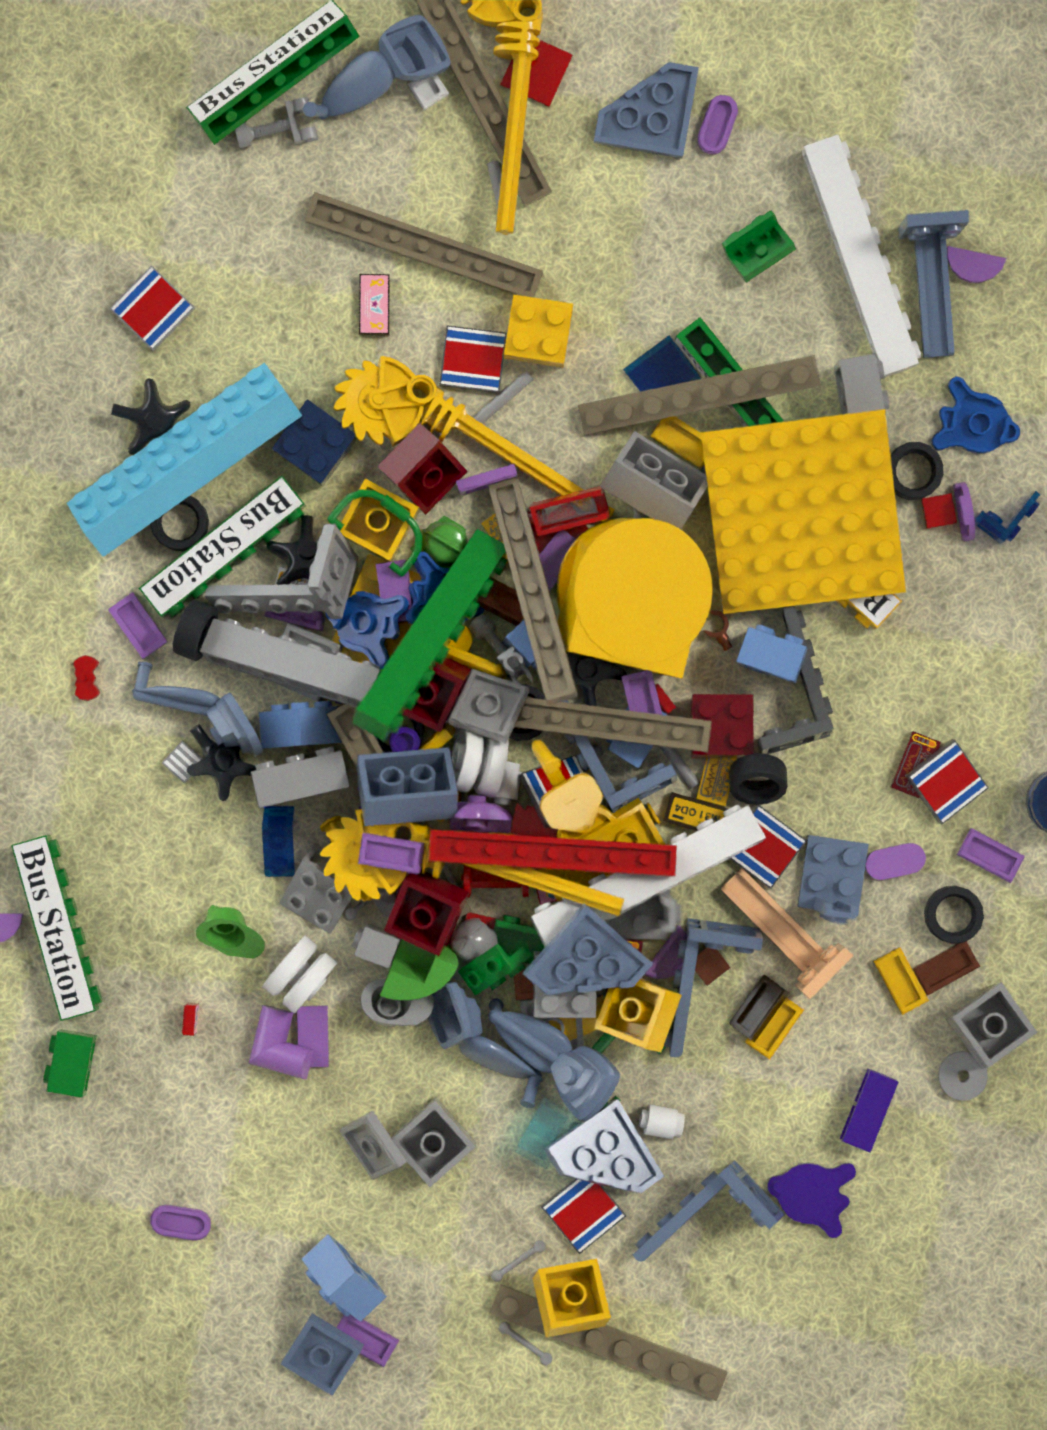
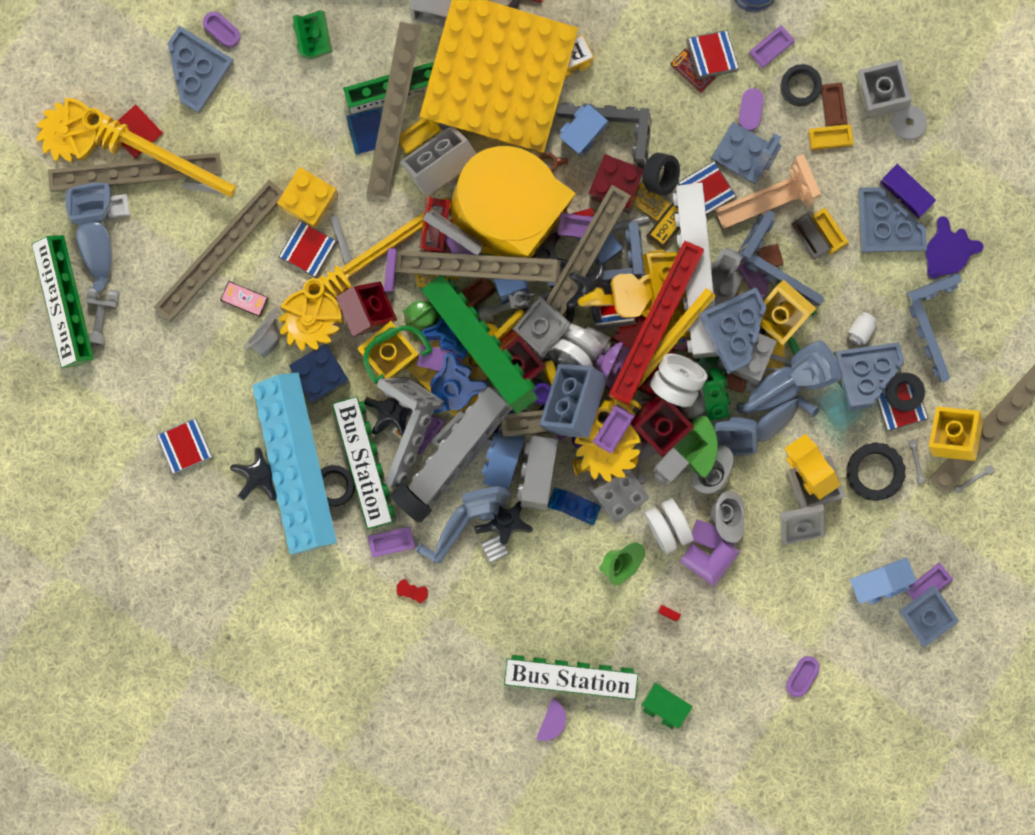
camera: 70 degrees left, 5 degrees down
none -> light grey piece [243,308,280,357]
none -> light grey tile [423,210,485,255]
none -> black animal [566,263,613,321]
none -> white wheel [651,354,707,407]
none -> light grey piece [710,491,745,543]
none -> yellow brick [784,434,841,500]
none -> black tyre [846,442,906,501]
none -> sand blue plate [858,187,927,253]
none -> black tyre [885,372,925,412]

